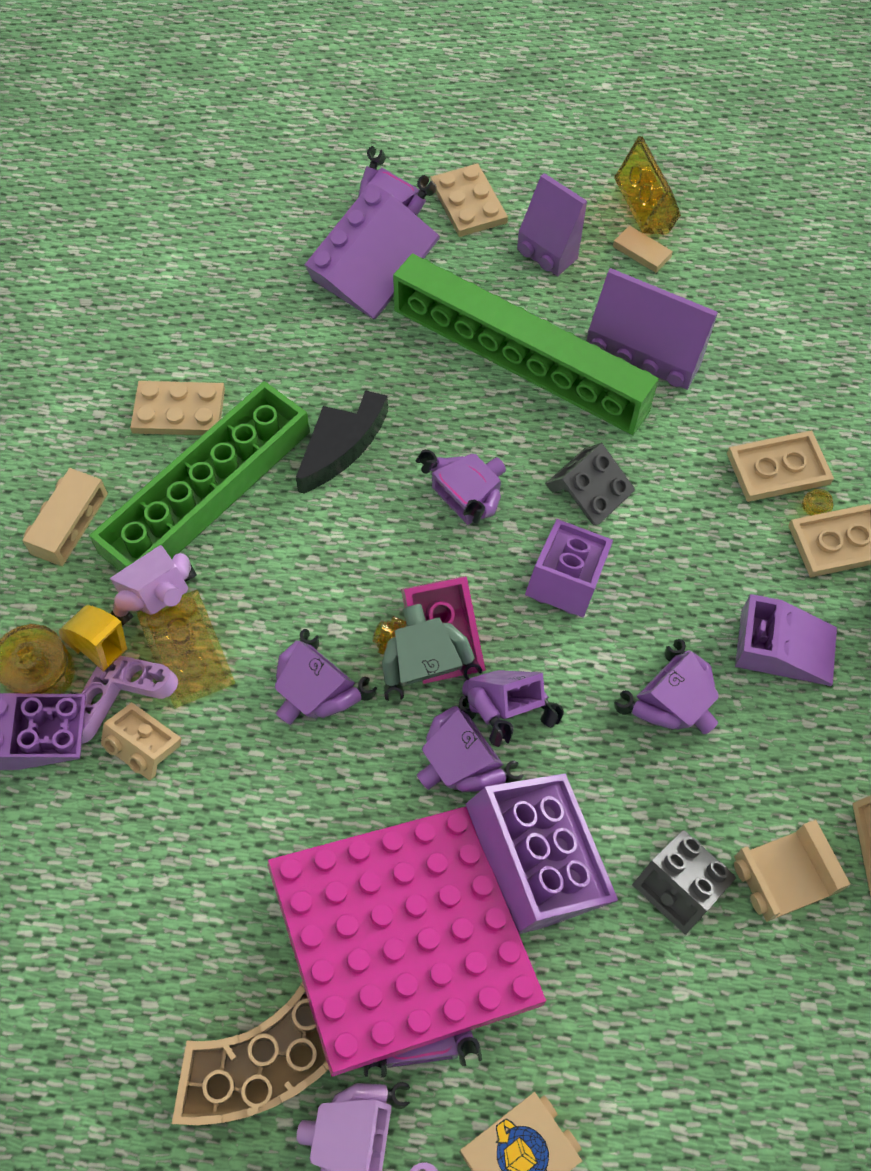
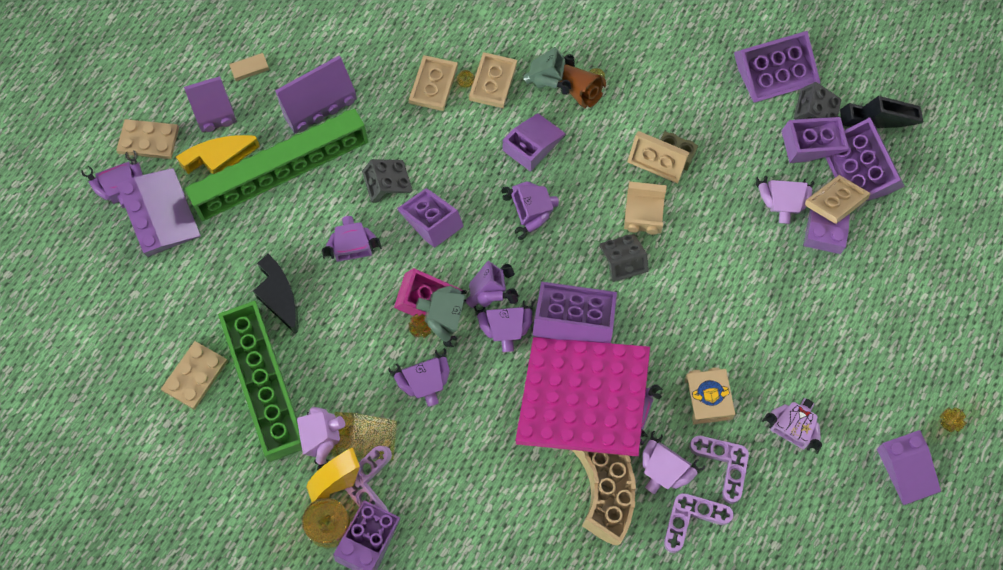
camera: 60 degrees left, 5 degrees up
tan brick [22,468,108,567] -> none
tan bracket [101,702,182,780] -> none
clear yellow slope [614,136,681,235] -> none
none -> yellow slope [176,135,260,174]

